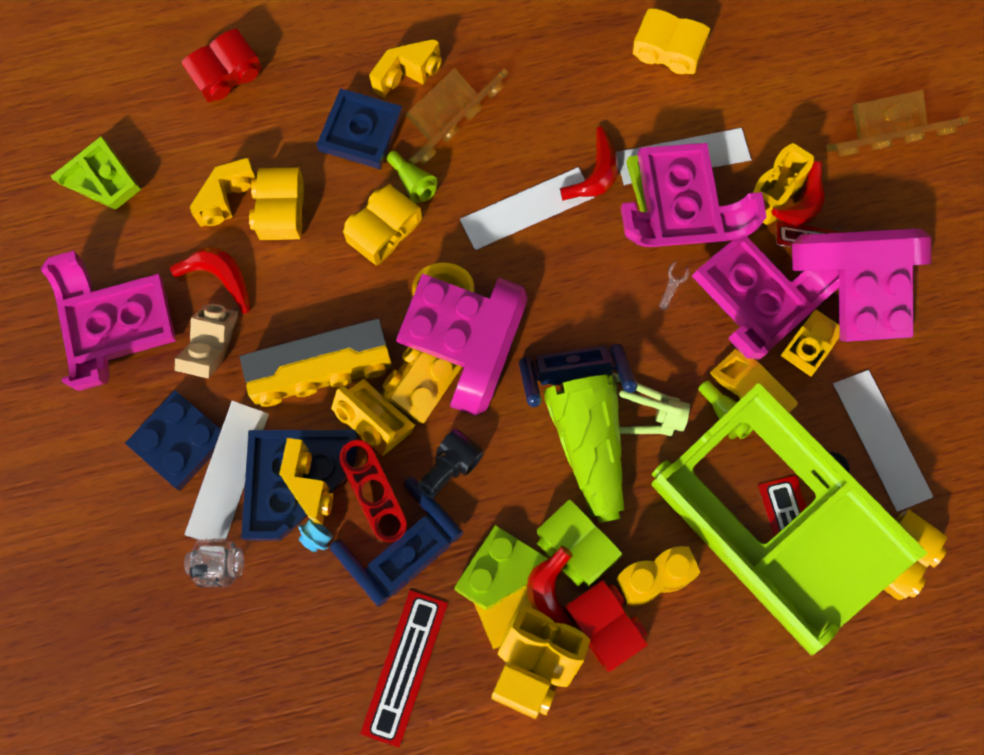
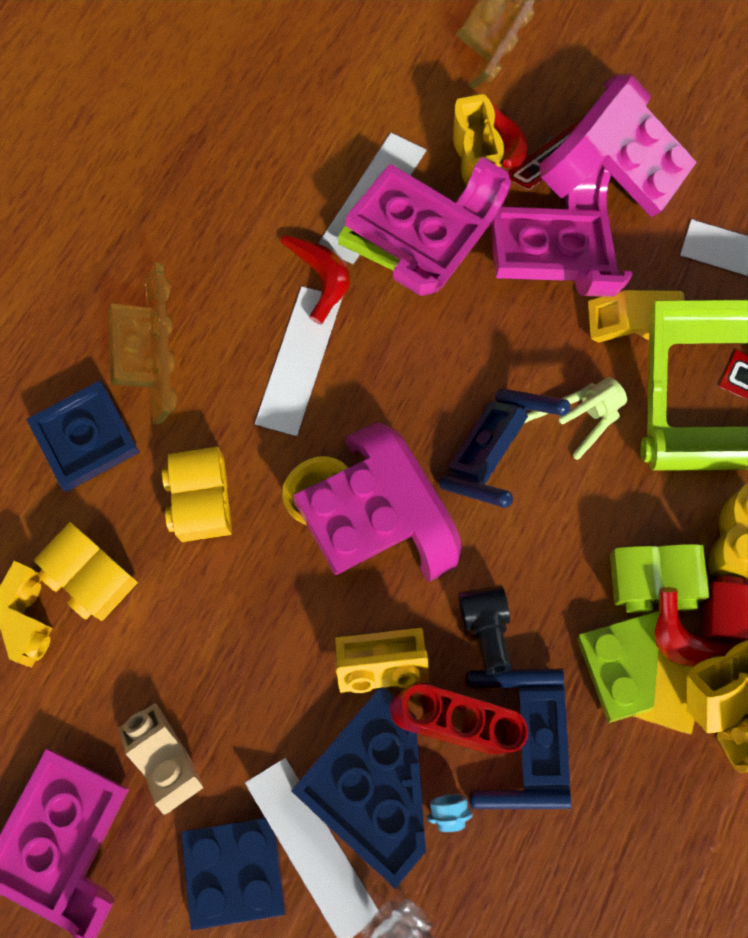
camera: 50 degrees left, 0 degrees up
red piece [169,246,250,314] -> none
piece [240,318,393,407] -> none
yellow slope [279,438,333,525] -> none
sticker [360,590,448,748] -> none
yellow slope [369,39,442,98] -> none
yellow bracket [381,347,462,423] -> none
lime cone [387,151,438,203] -> none
lime cone [543,375,624,523] -> none
yellow brick [633,9,710,74] -> none
clear hand [659,261,689,310] -> none
lime cone [698,380,753,439] -> none
yellow slope [781,309,840,377] -> none

